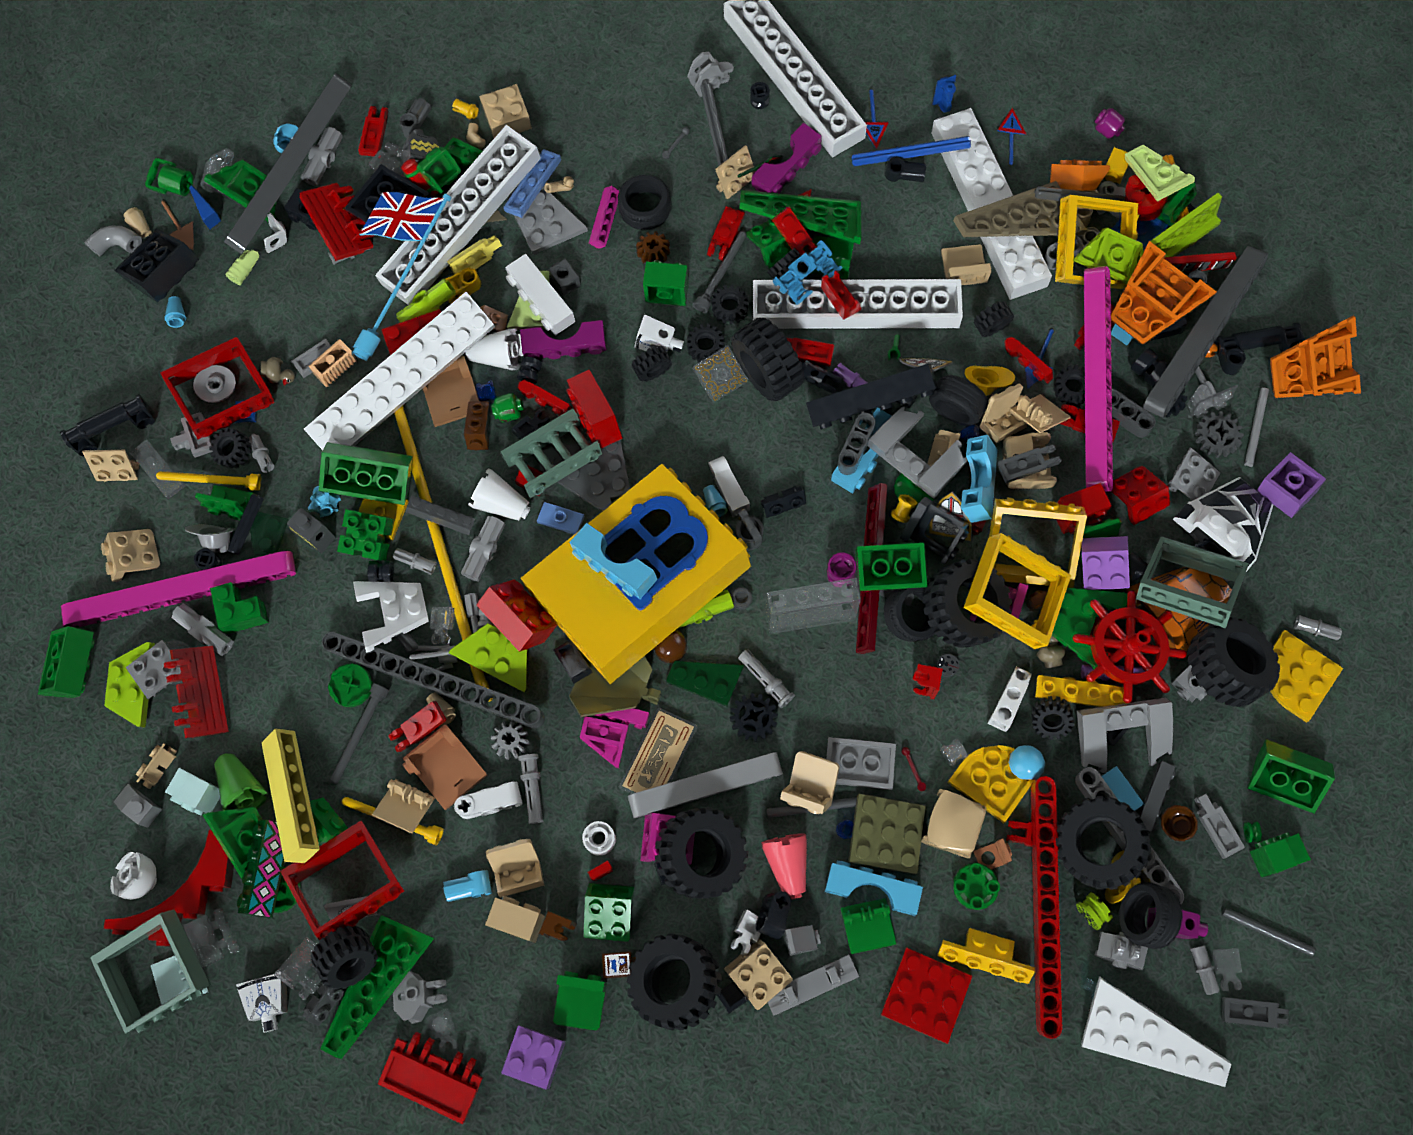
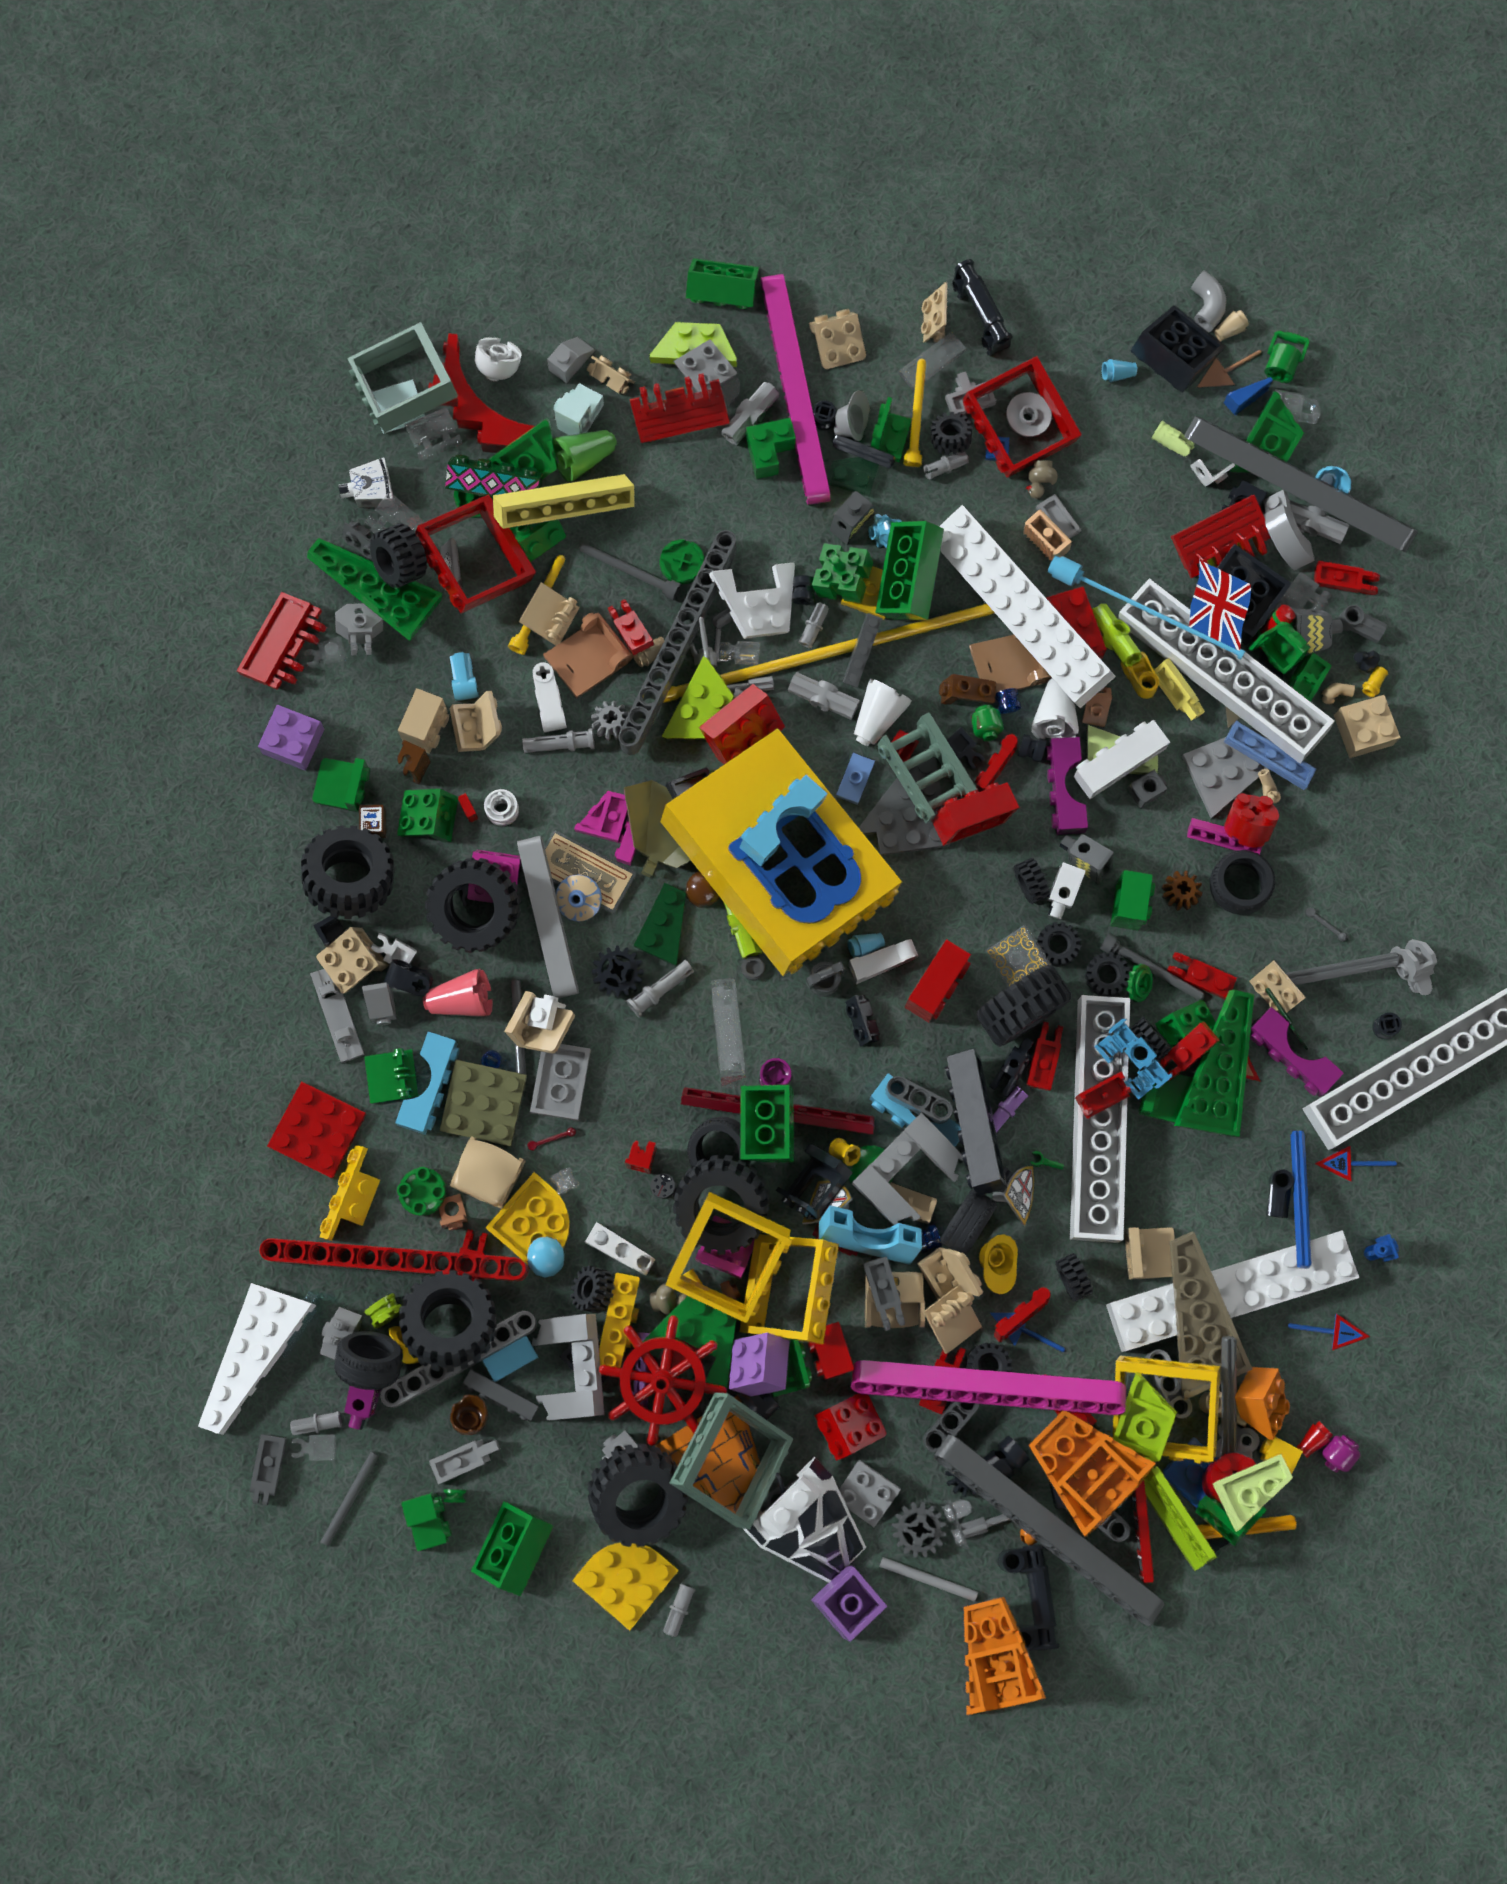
camera: 85 degrees right, 5 degrees up
none -> white bracket [527,995,566,1031]
none -> tan dish [556,874,602,922]
none -> red brick [905,939,971,1023]
none -> dark grey torso [1060,834,1114,885]
none -> green gear [1127,964,1153,1002]
none -> red brick [1224,793,1279,848]
none -> light grey arch [1263,490,1315,571]
none -> red cone [1296,1421,1334,1458]
none -> black plate [1354,650,1380,671]

